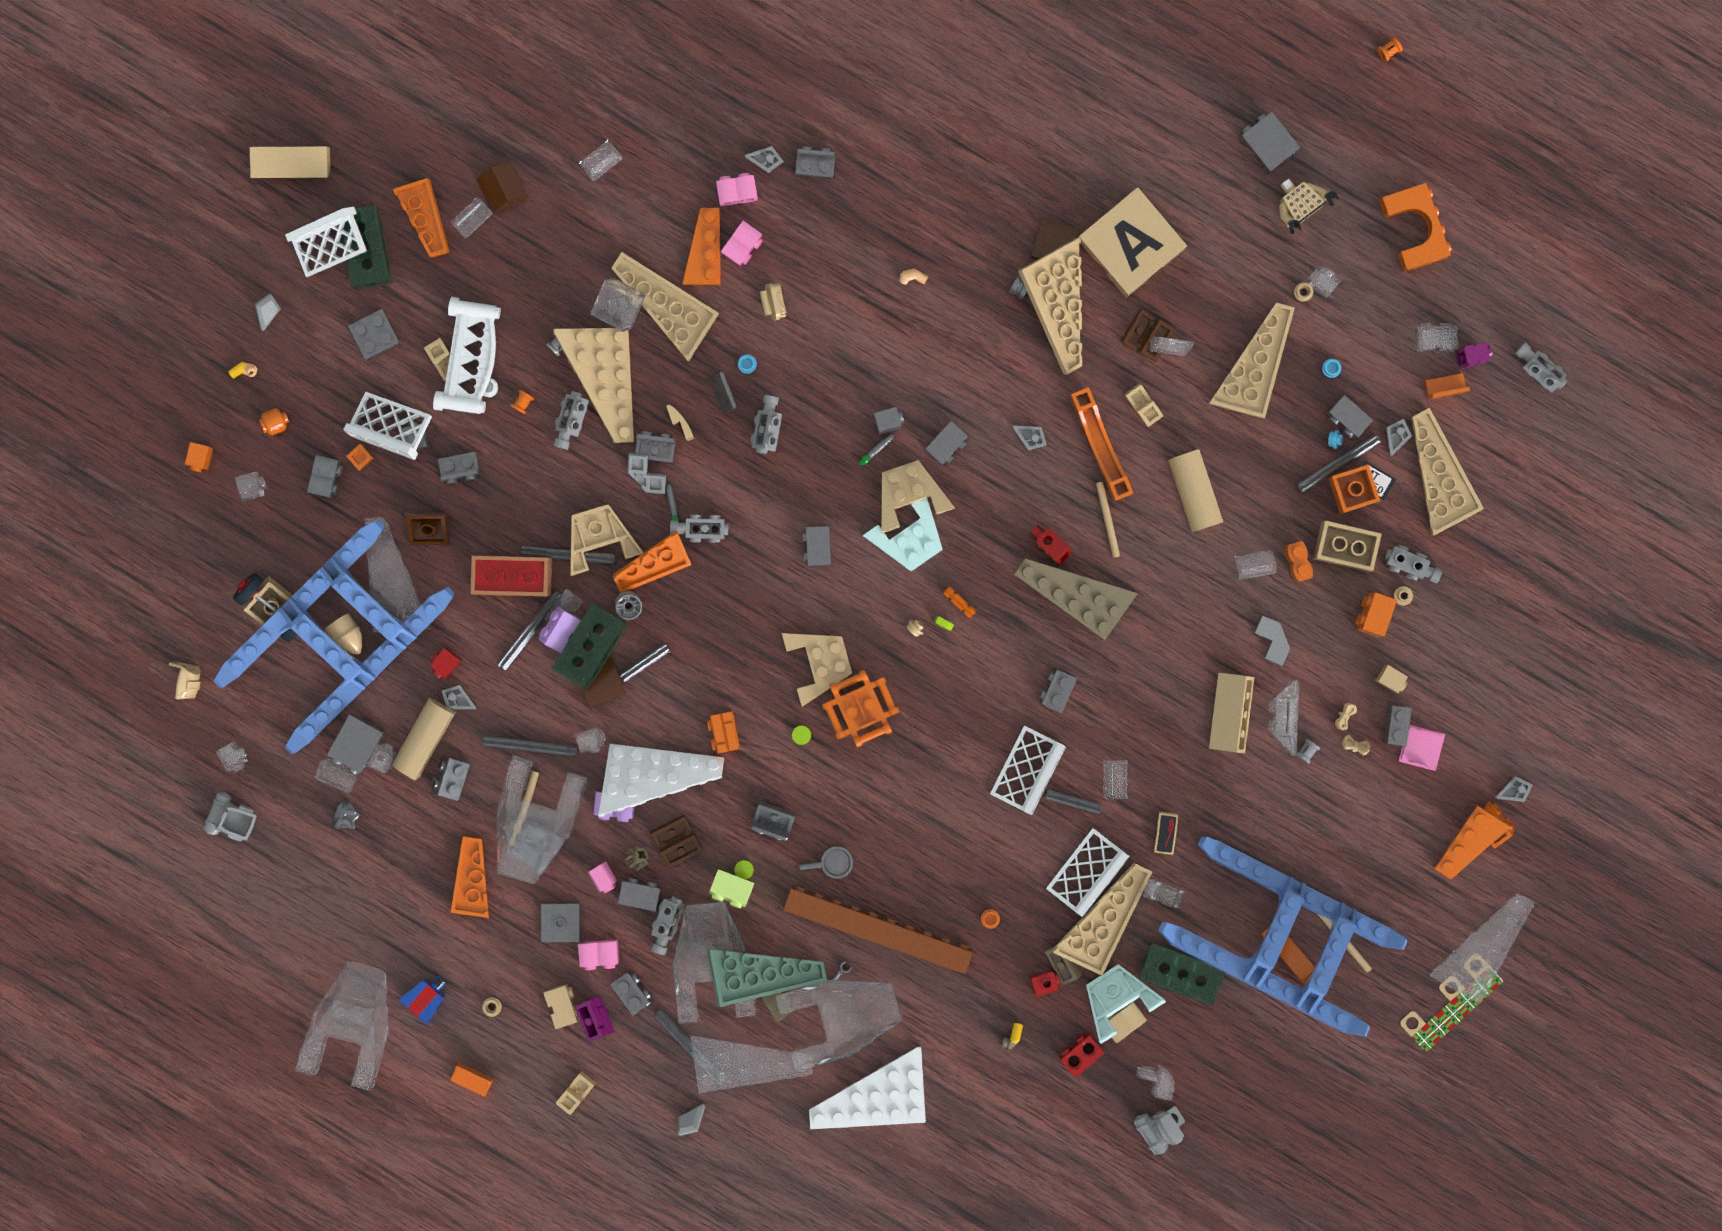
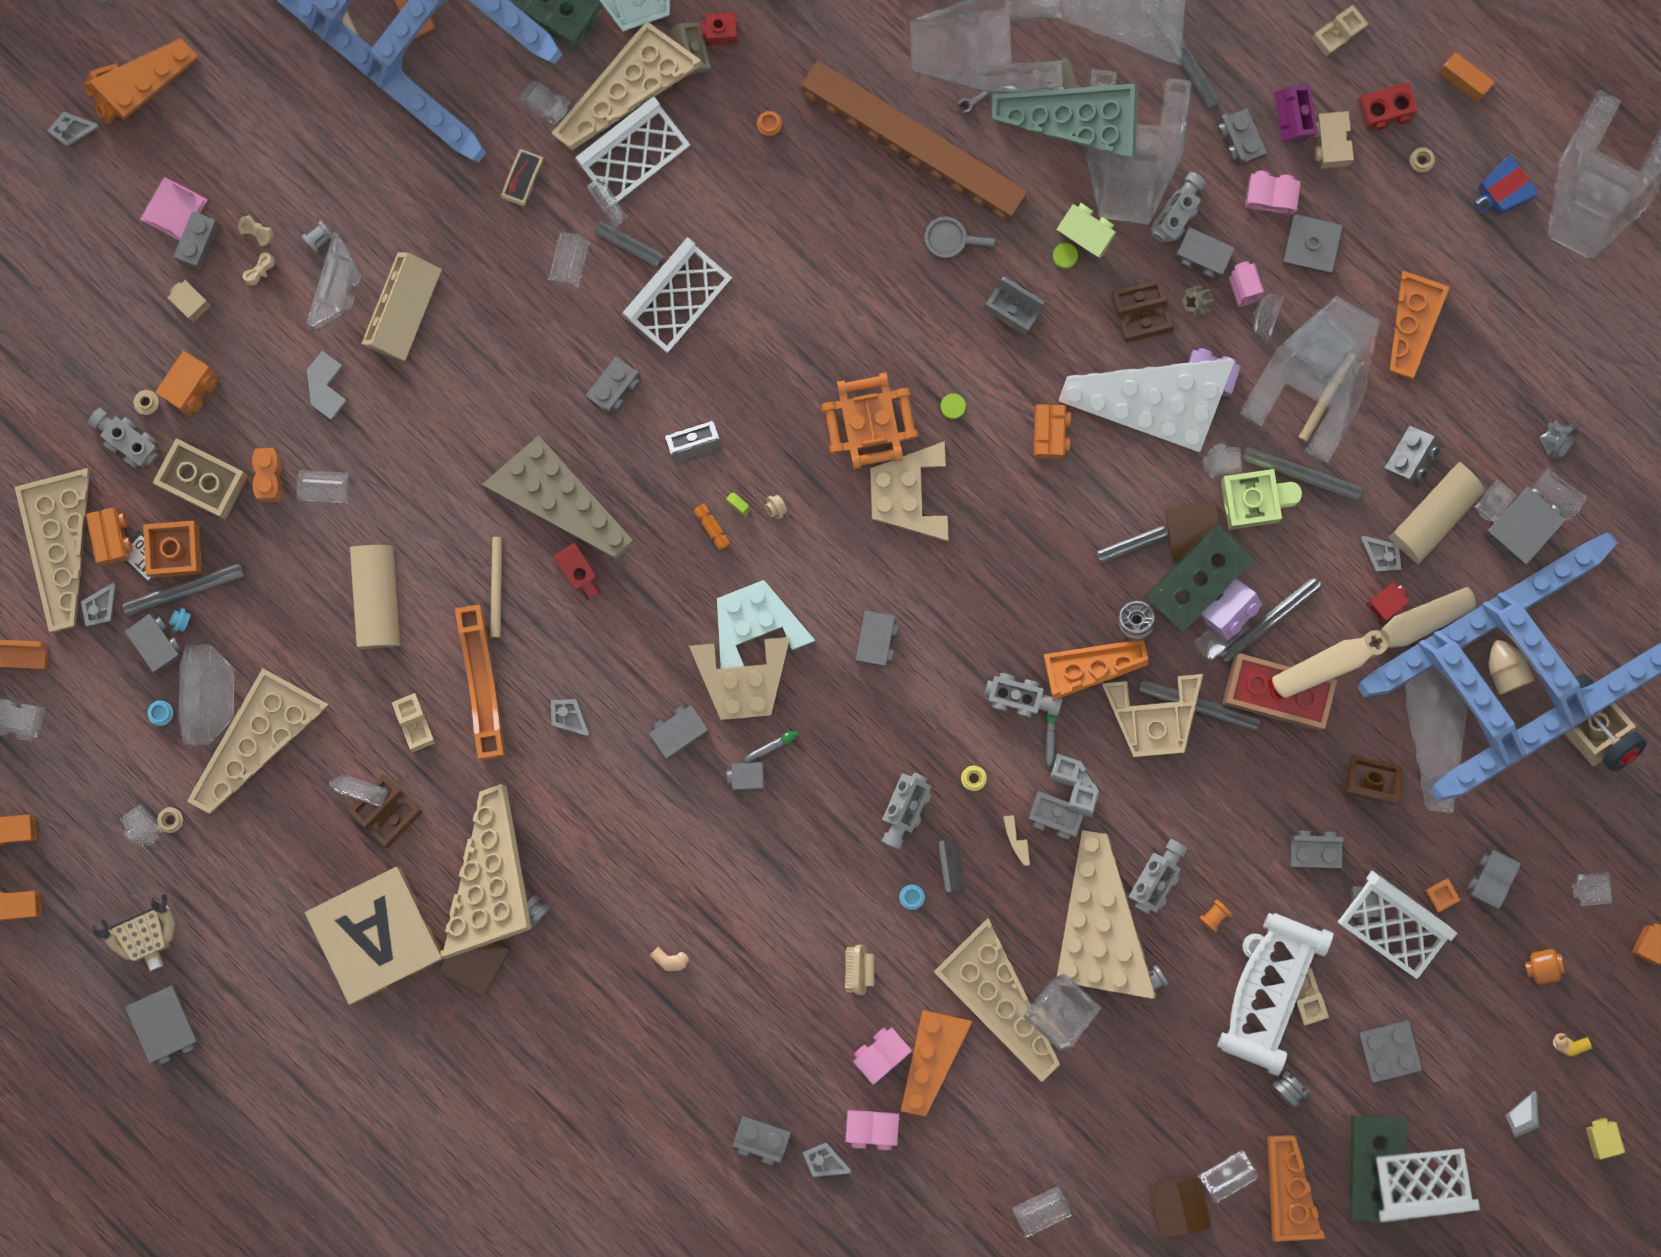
camera: 165 degrees left, 5 degrees down
none -> orange brick [86,508,133,566]
none -> clear wedge [179,644,234,745]
none -> clear slope [587,177,628,228]
none -> flat silver slope [665,421,722,465]
none -> light yellow plate [961,766,987,791]
none -> yellowish green brick [1221,469,1302,530]
none -> clear plate [1253,294,1284,343]
none -> tan piece [1272,587,1477,697]
none -> flat silver wheel [1272,1071,1311,1111]
none -> red brick [1358,83,1418,131]
none -> light yellow brick [1586,1118,1625,1159]

